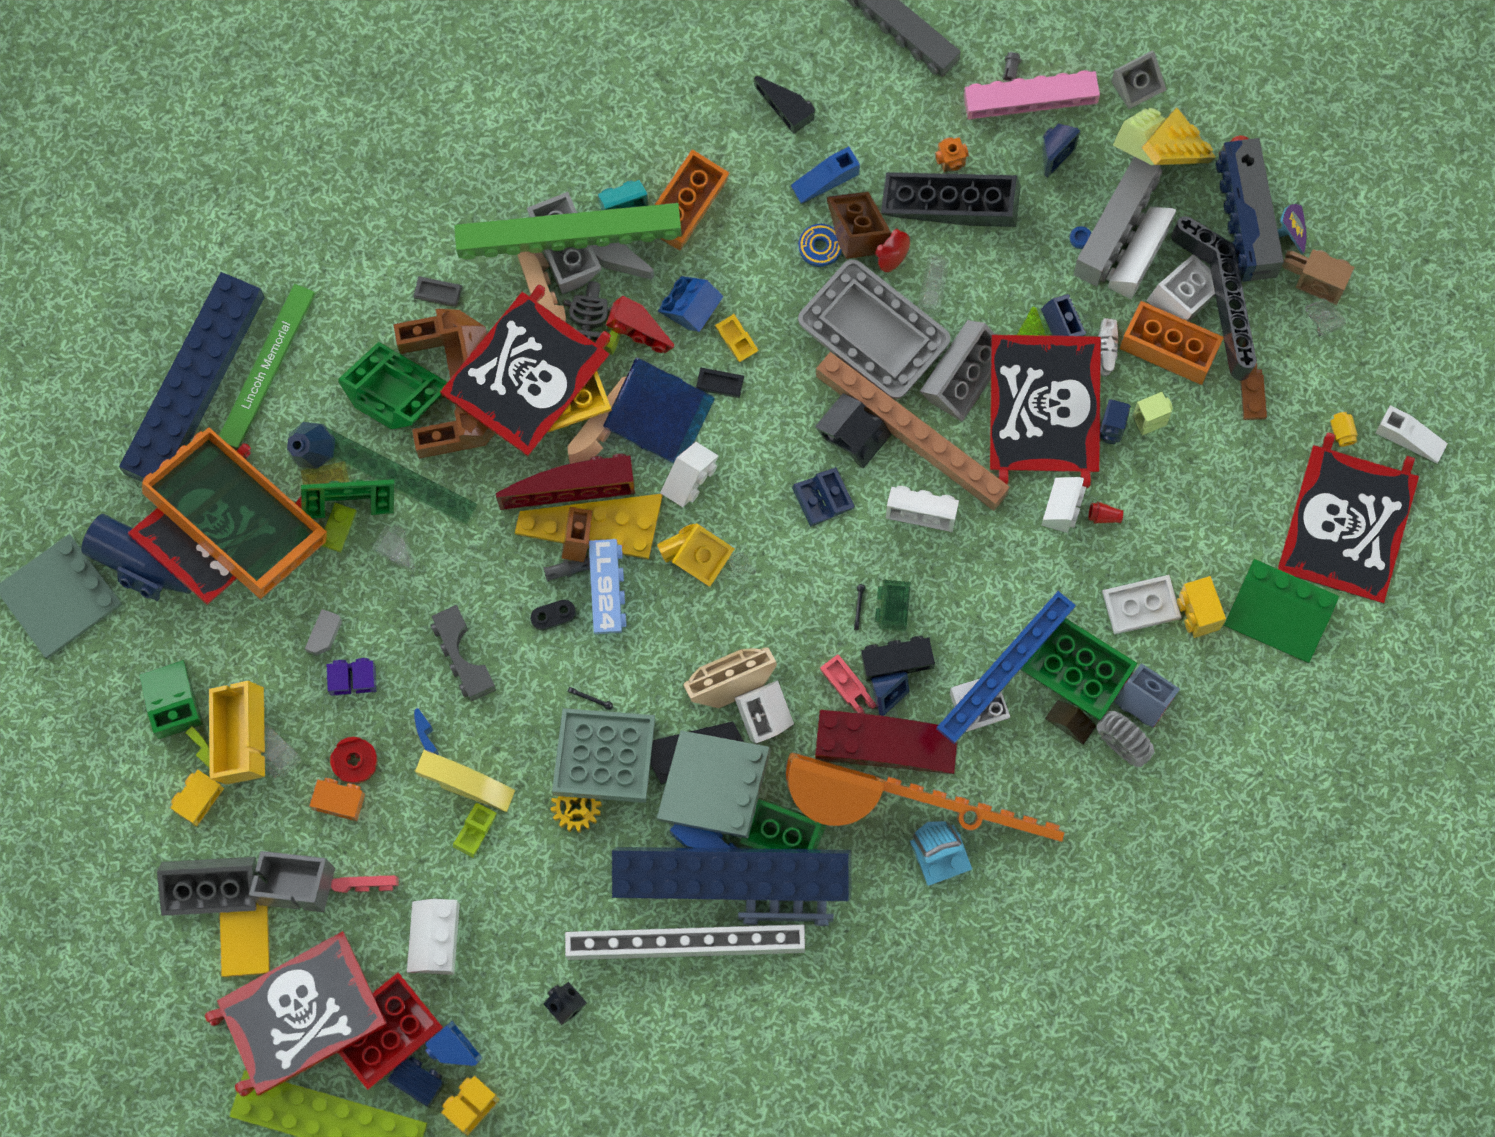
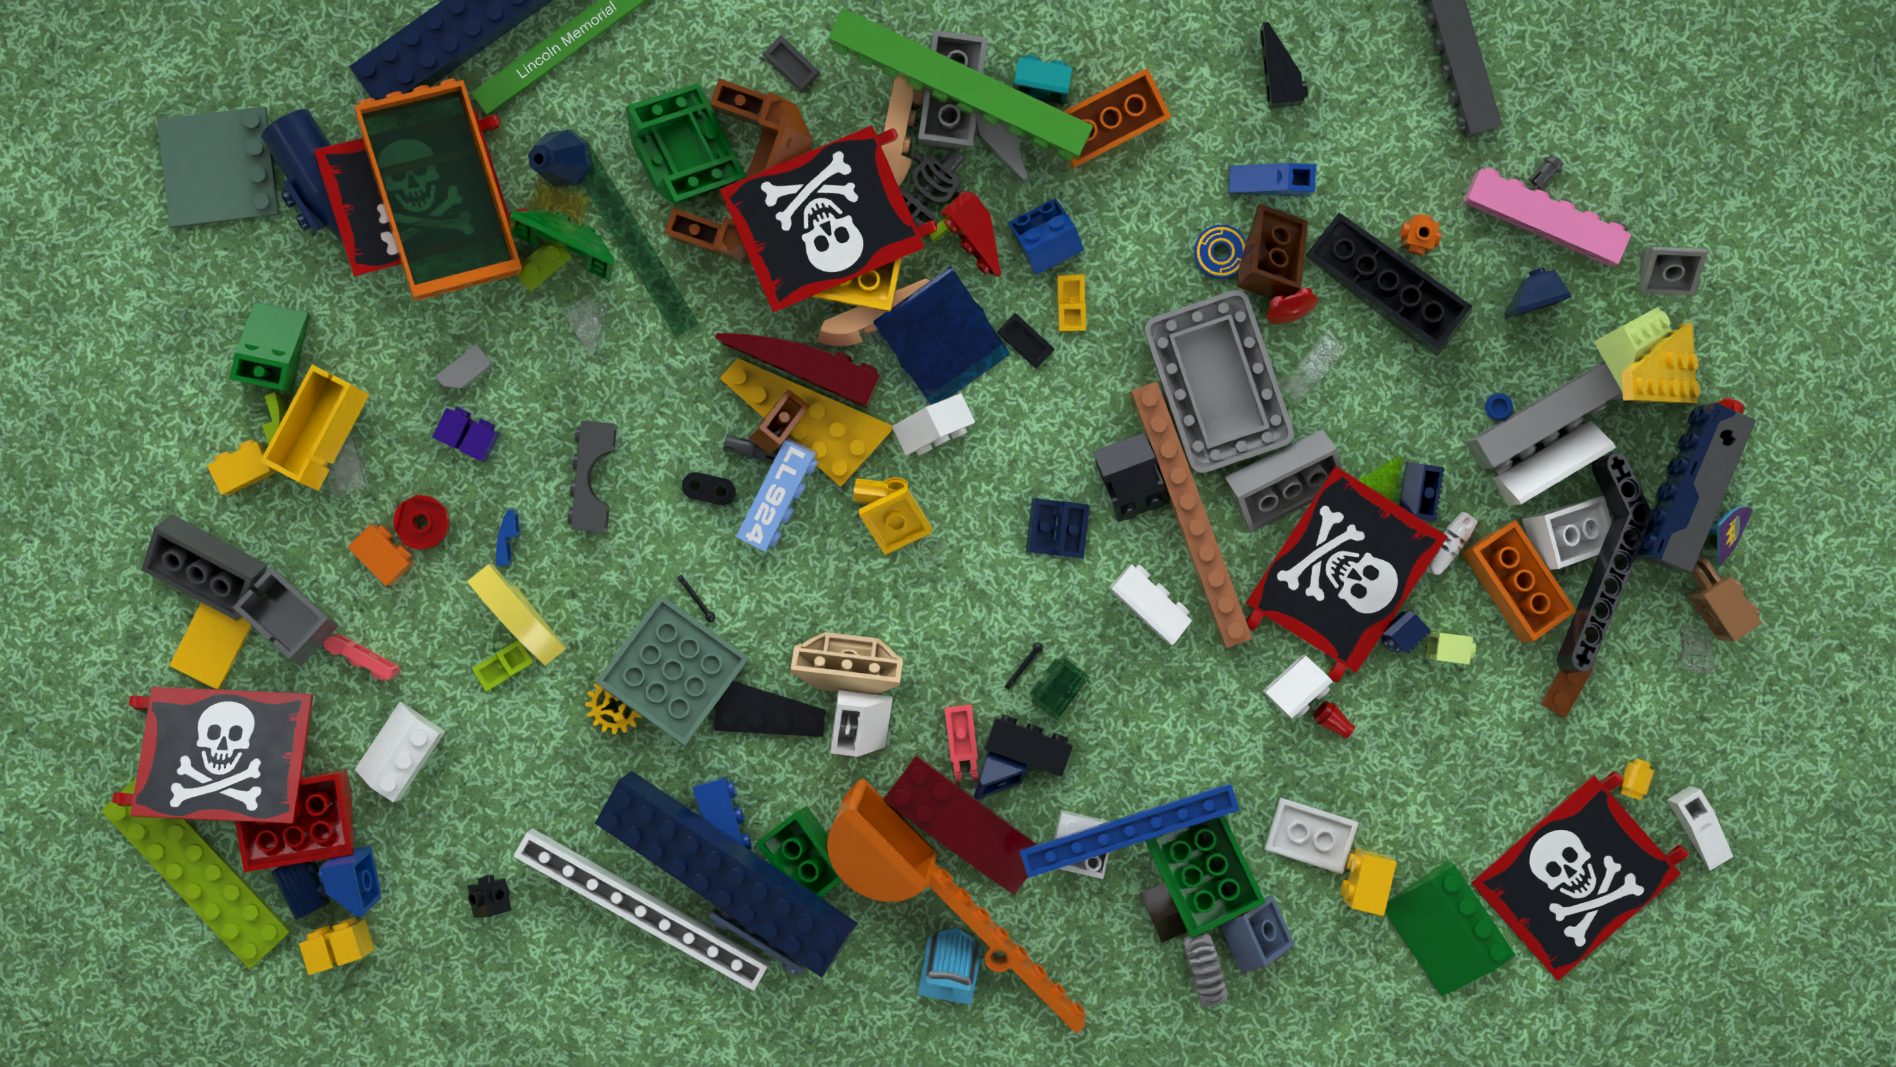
camera: 25 degrees right, 15 degrees up
sand green plate [657,731,771,838] -> none

